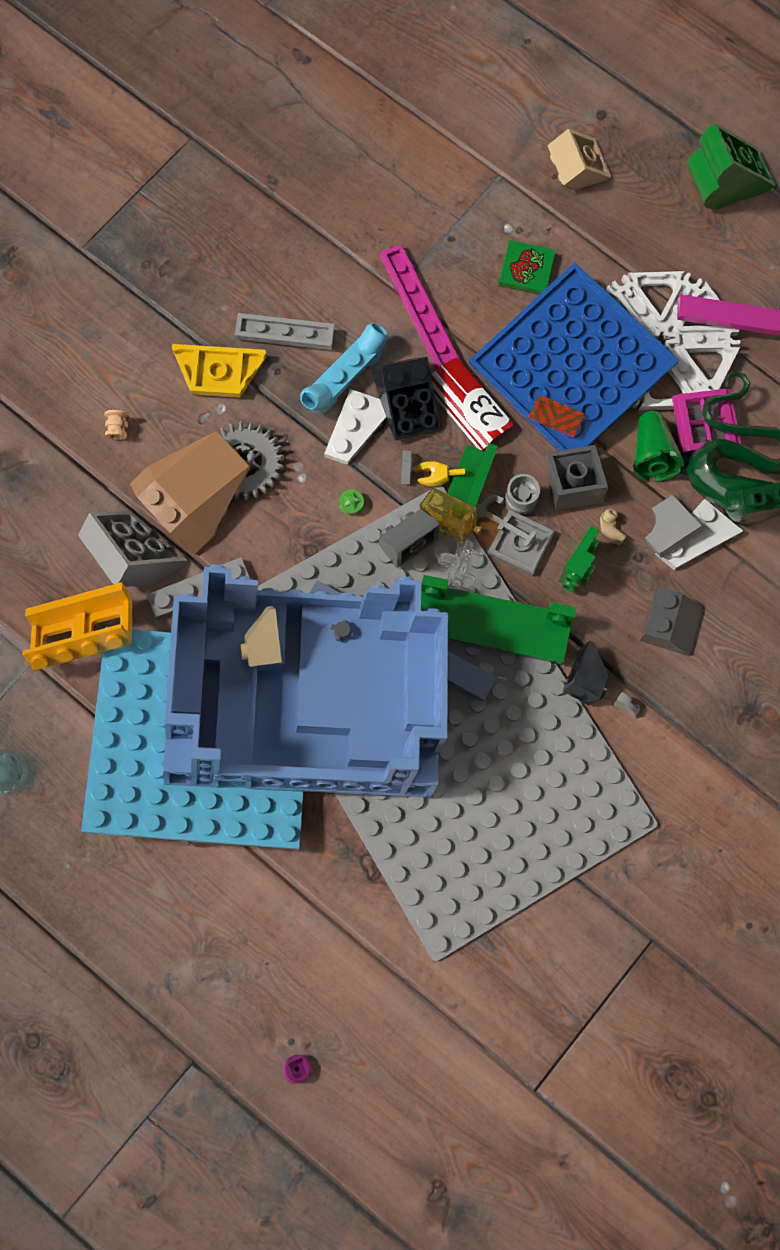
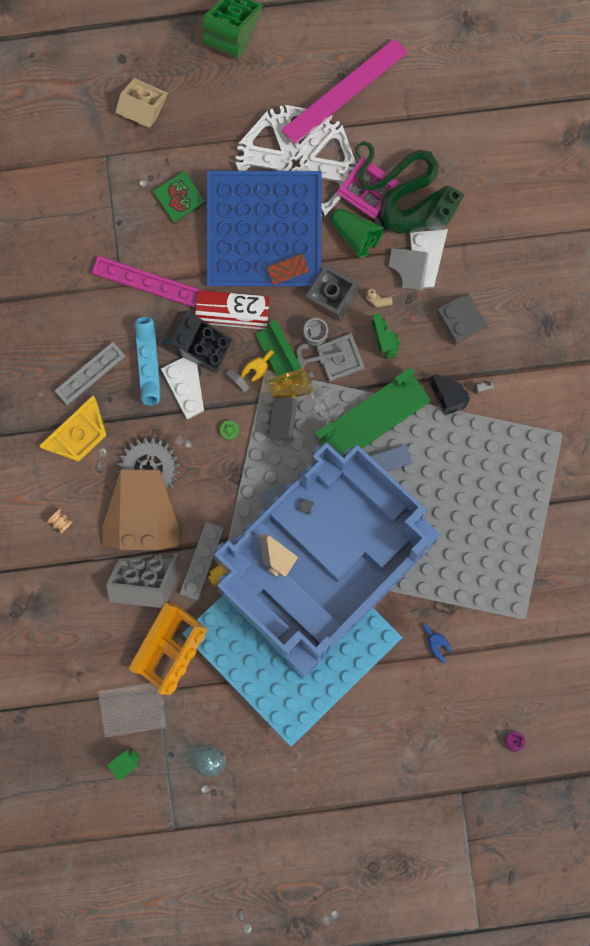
camera: 45 degrees left, 10 degrees up
none -> blue hand [422,624,451,663]

